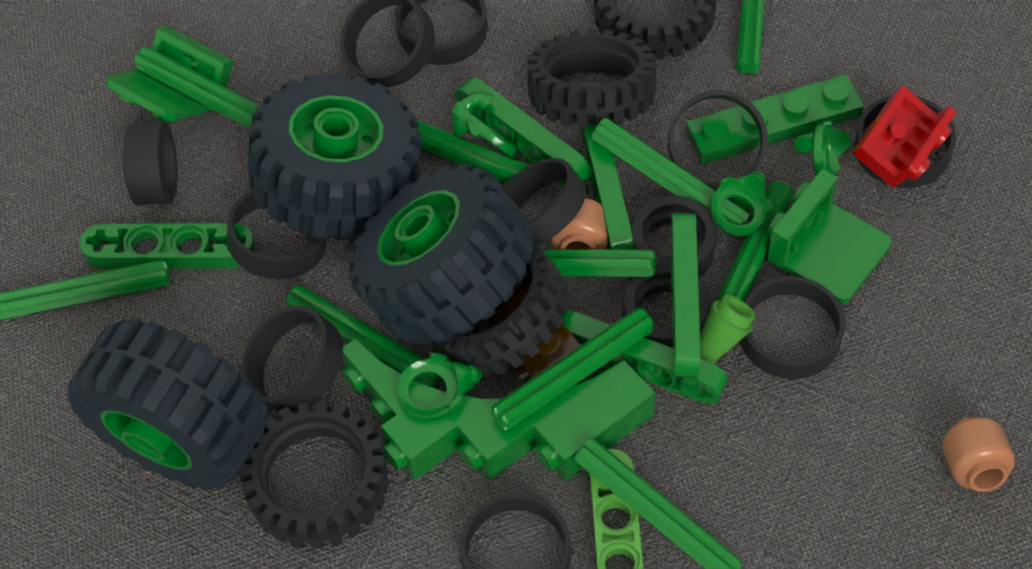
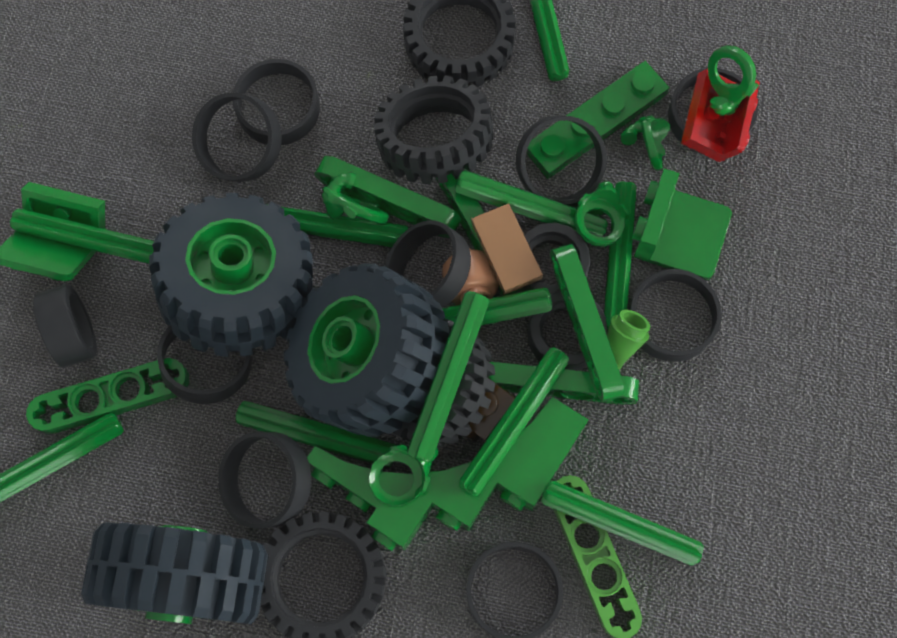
camera: 20 degrees left, 15 degrees up
nougat head [942,417,1015,492] -> none
none -> green axle [407,291,489,462]
none -> medium nougat tile [471,204,543,295]
none -> green piece [708,45,759,116]

